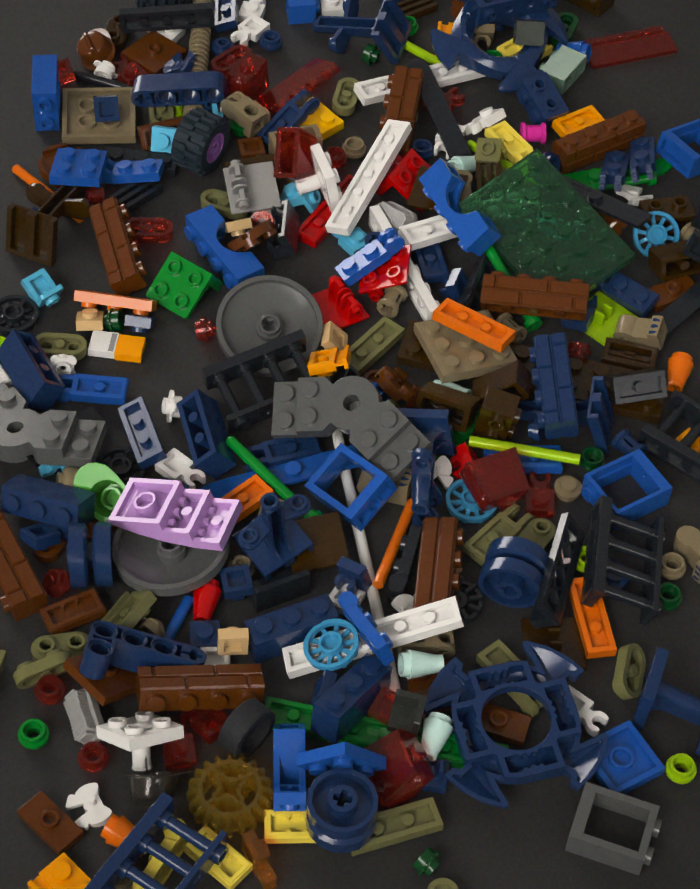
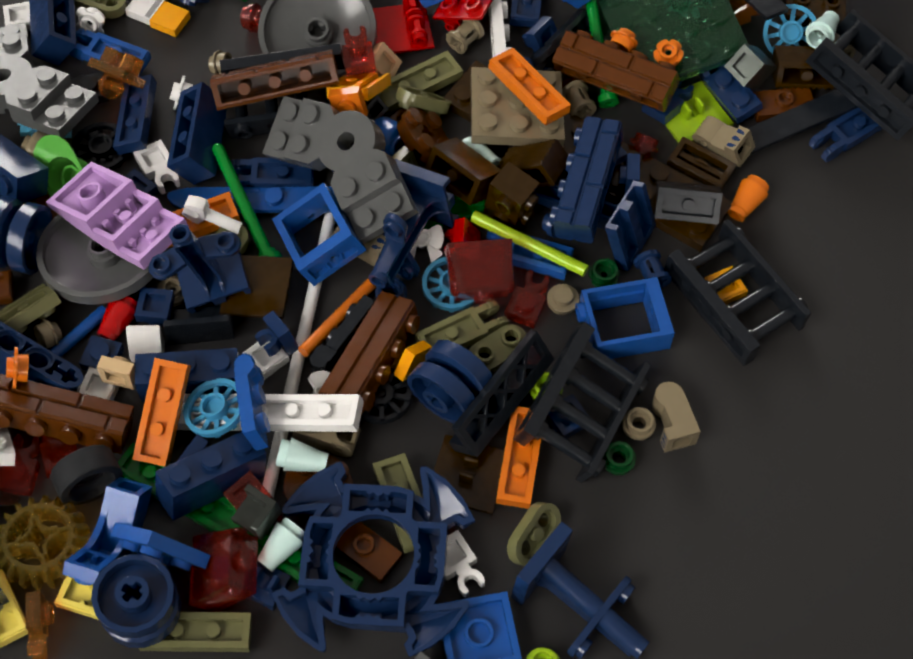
camera: 20 degrees right, 10 degrees up
none -> orange plate [6,347,29,389]
none -> clear orange hips [87,46,146,99]
none -> white slope [126,325,165,363]
none -> orange plate [132,358,191,467]
none -> white bar [181,195,242,234]
none -> dark tan plate [208,50,232,75]
none -> reddish brown brick [210,49,339,110]
none -> orange plate [328,86,368,116]
none -> clear red plate [342,26,376,76]
none -> light orange tile [394,340,432,382]
none -> olive plate [395,85,452,117]
none -> orange plate [610,28,638,53]
none -> dark blue plate [618,153,640,195]
none -> orange plate [653,39,684,66]
none -> pearl dark grey panel [724,44,777,89]
none -> light aqua cone [805,11,840,49]

